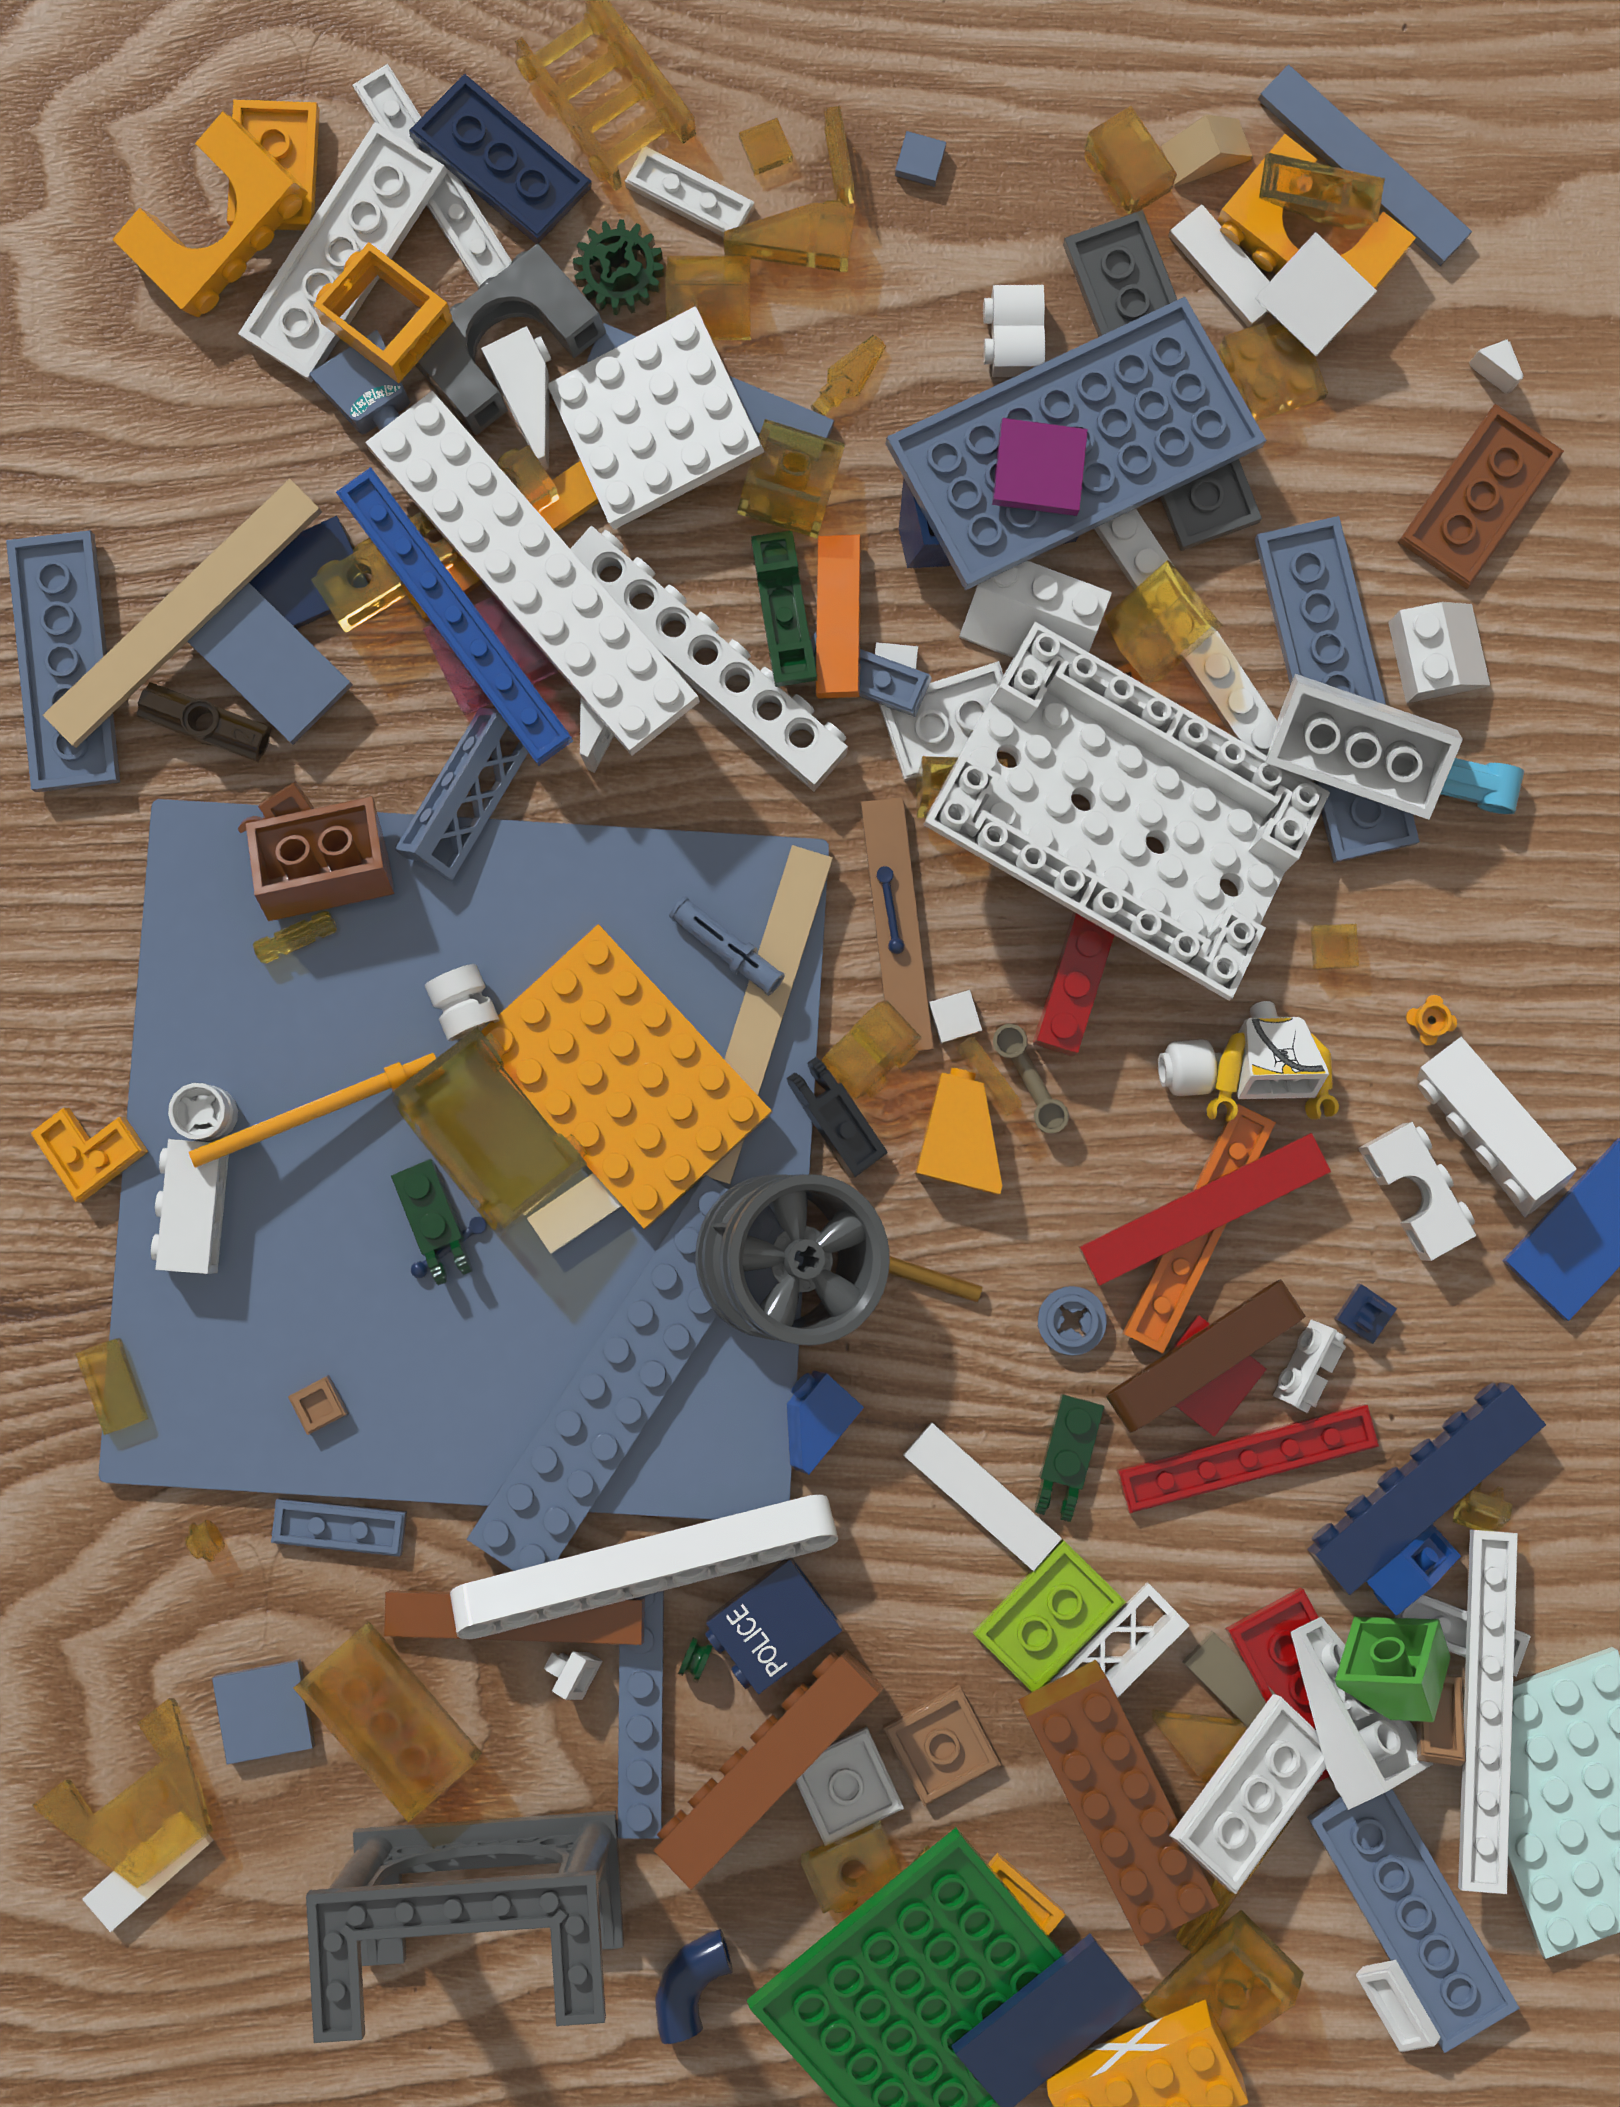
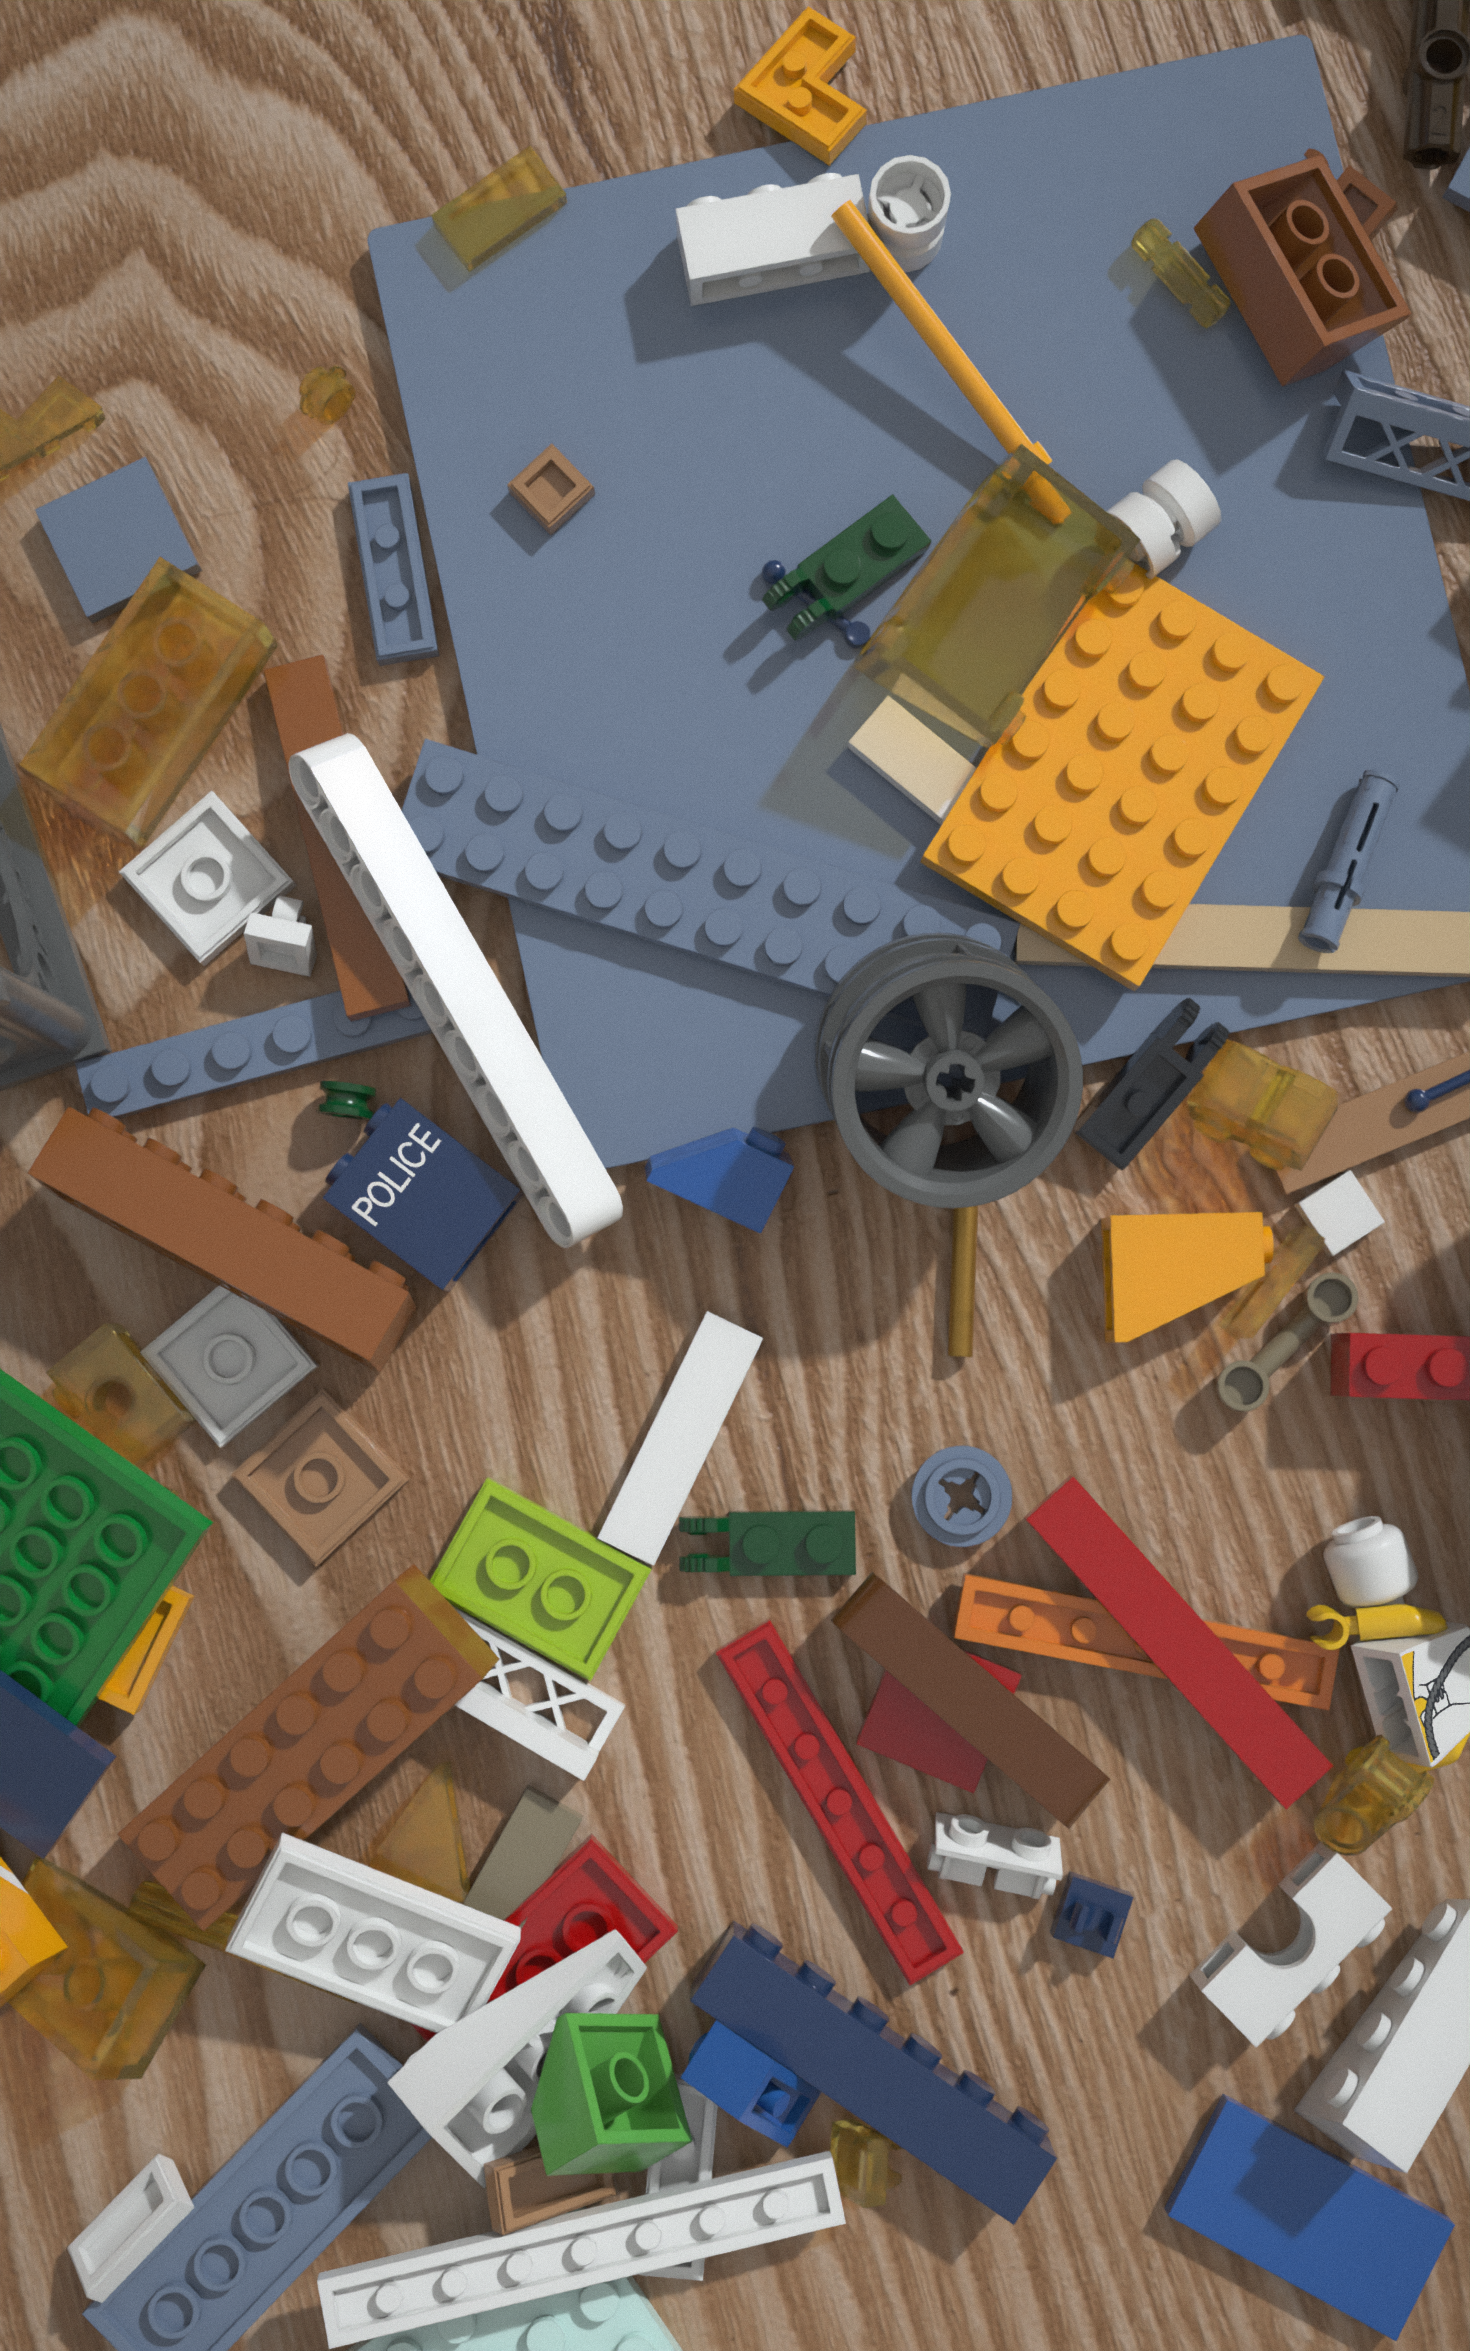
camera: 75 degrees right, 0 degrees up
none -> white tile [119,791,297,966]
none -> clear yellow piece [1314,1734,1435,1856]

